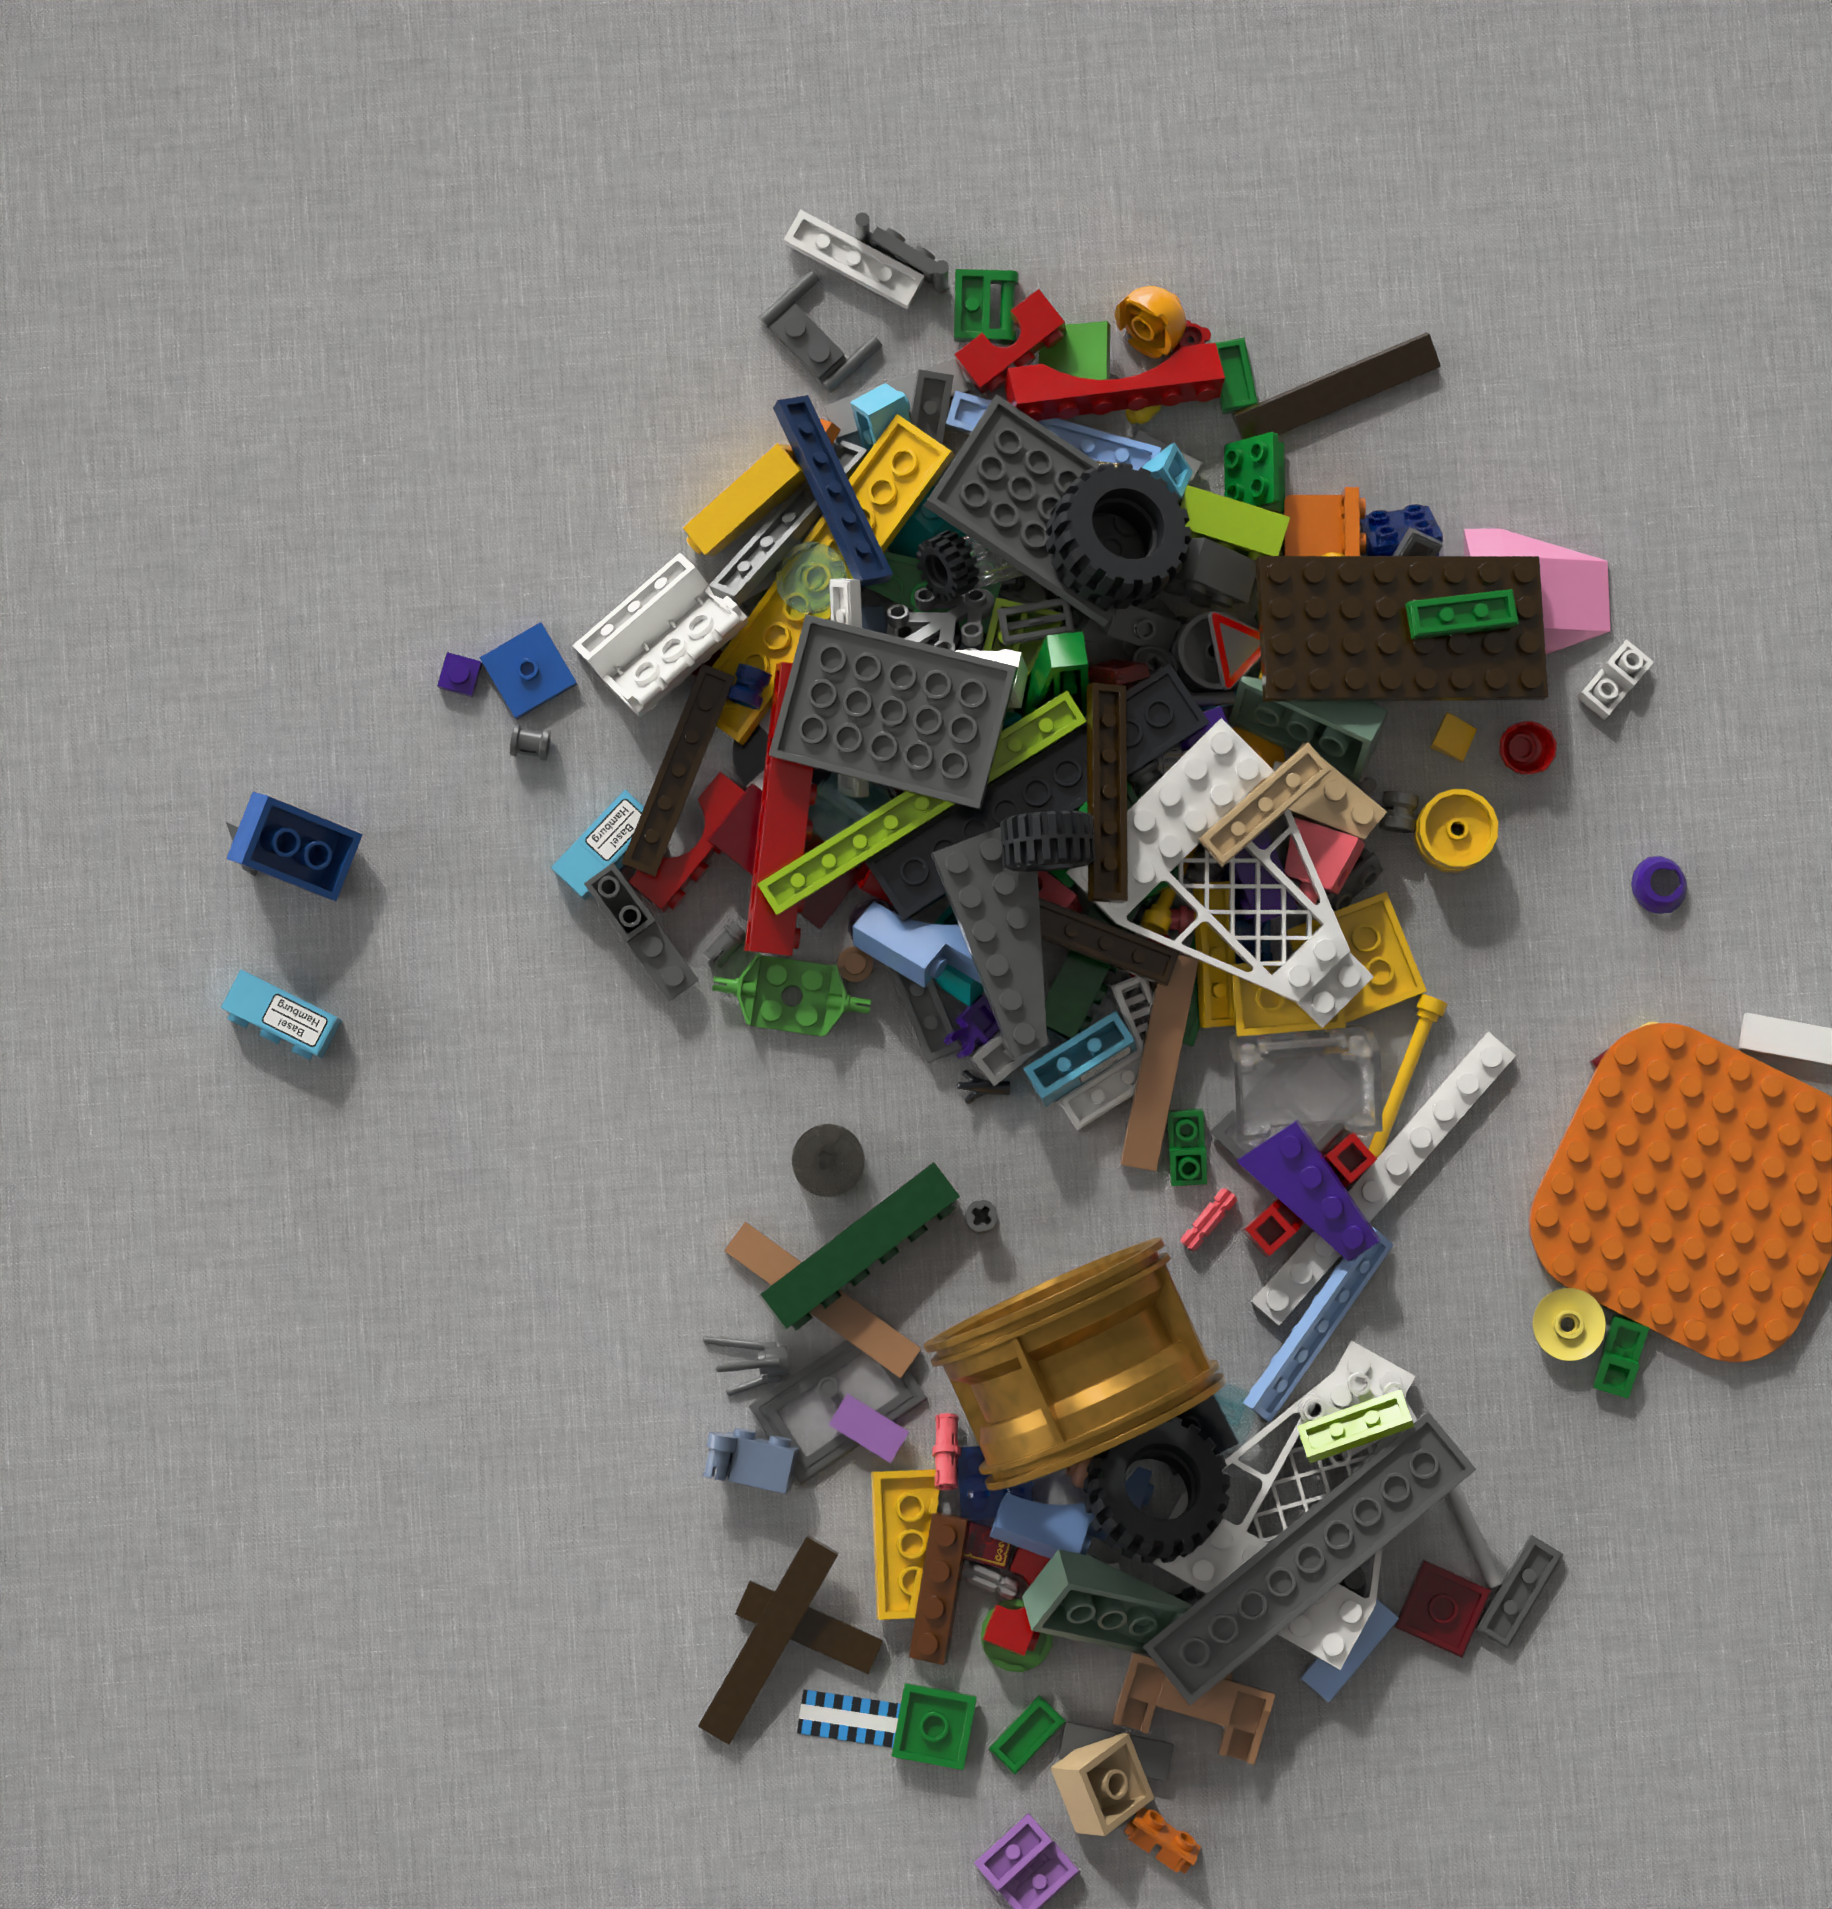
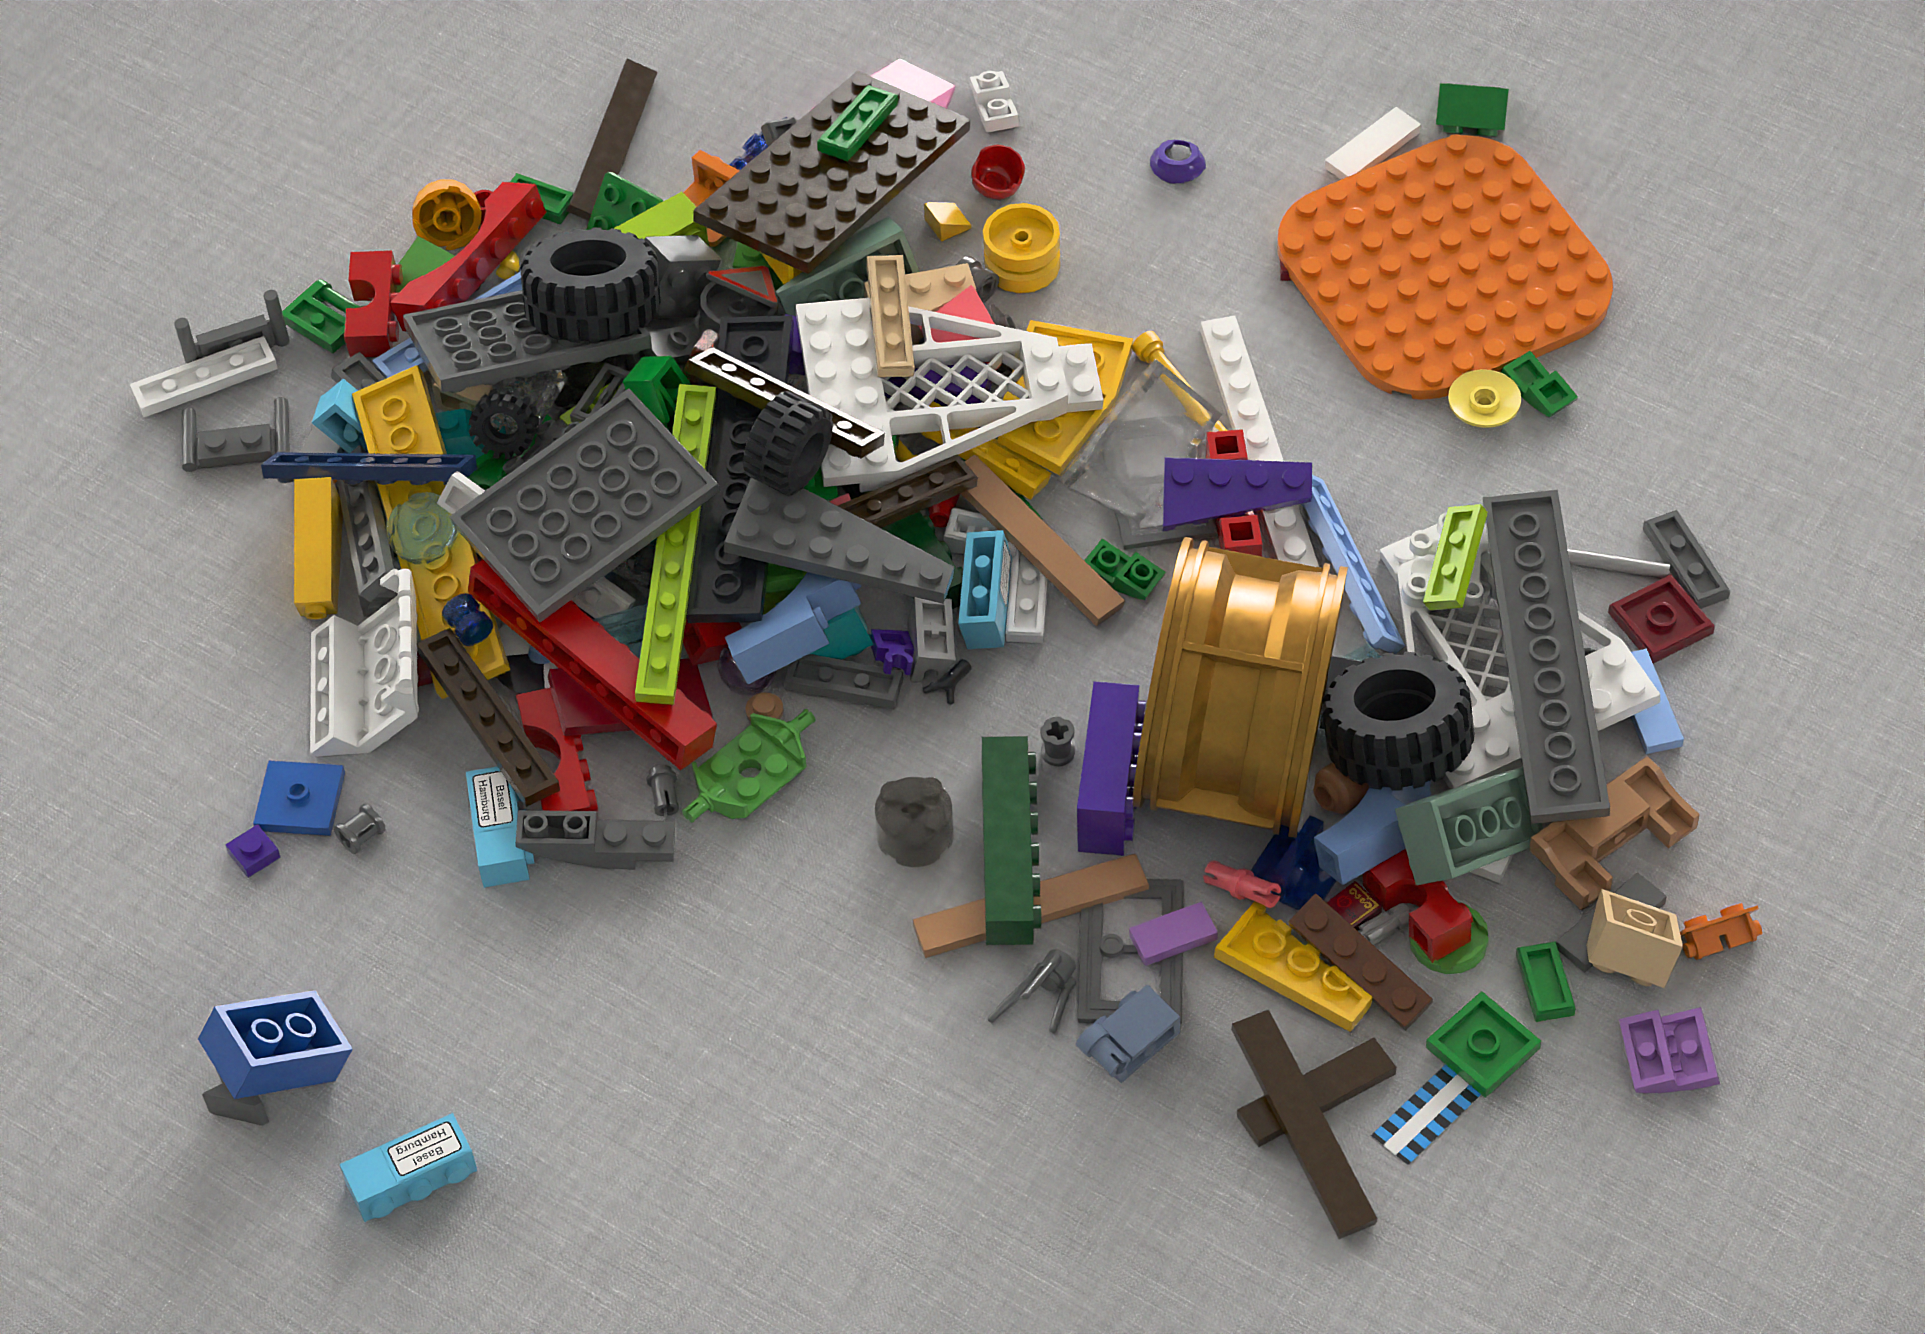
camera: 50 degrees left, 30 degrees down
none -> dark purple brick [1077,681,1146,856]

